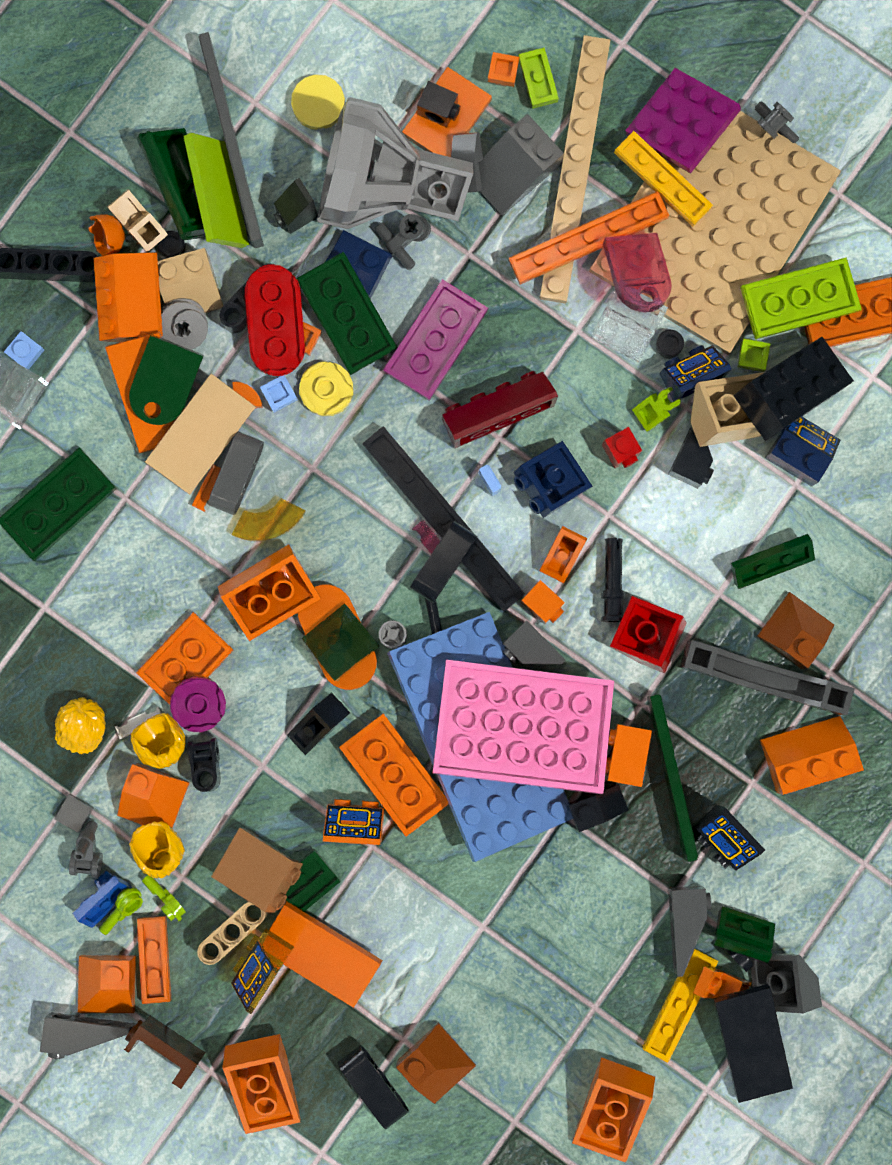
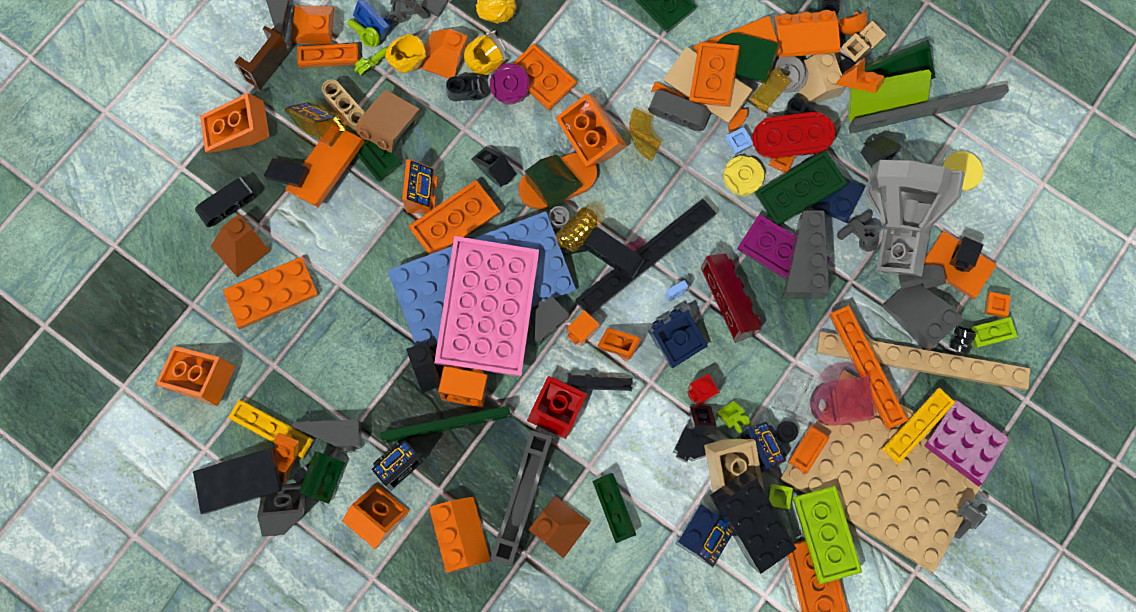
camera: 85 degrees right, 10 degrees down
none -> orange plate [223,257,319,329]
none -> black tile [264,158,309,188]
none -> orange slope [342,483,409,549]
none -> clear yellow piece [555,207,598,252]
none -> orange tile [689,42,740,107]
none -> black plate [689,406,717,436]
none -> clear yellow tile [750,68,792,112]
none -> dark grey wedge [781,211,829,299]
none -> orange tile [788,425,830,474]
none -> orange slope [837,58,884,93]
none -> black wheel [949,326,977,353]

